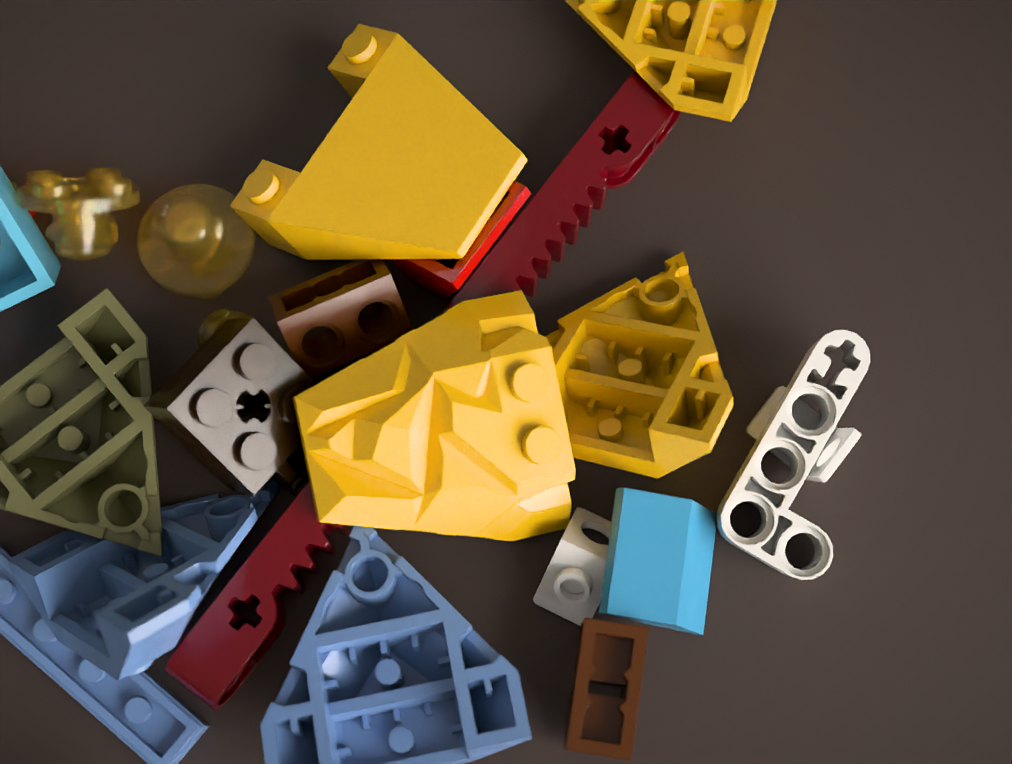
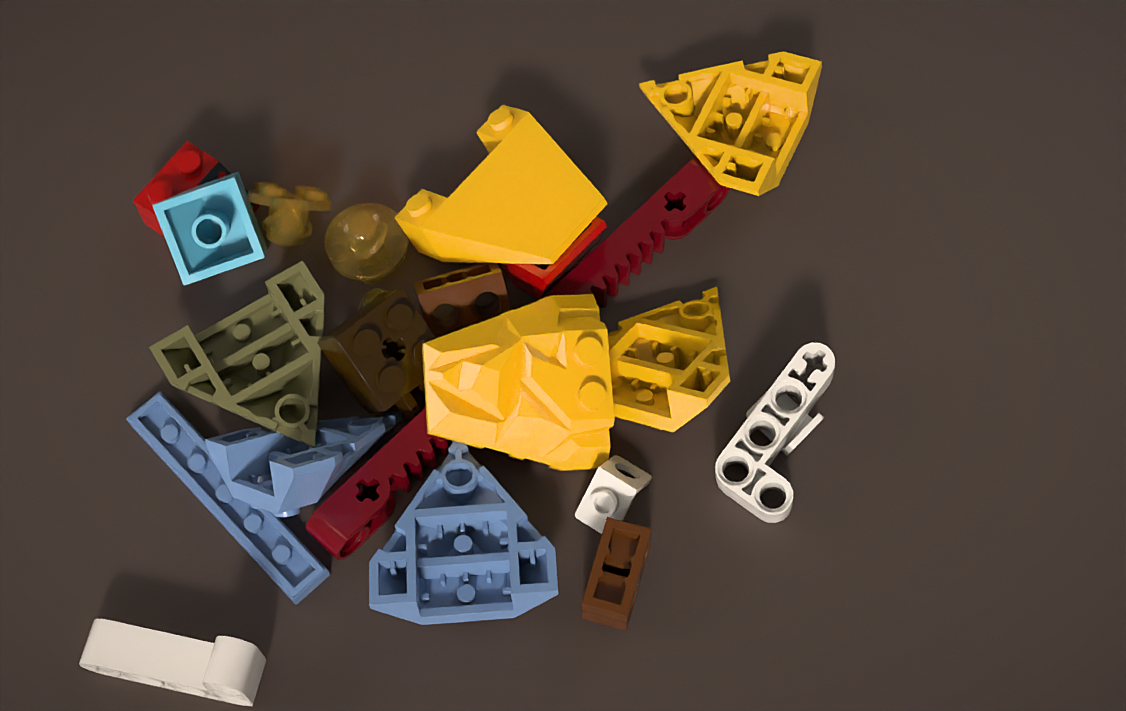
camera: 10 degrees right, 10 degrees down
dark azure slope [599,488,717,635] -> none

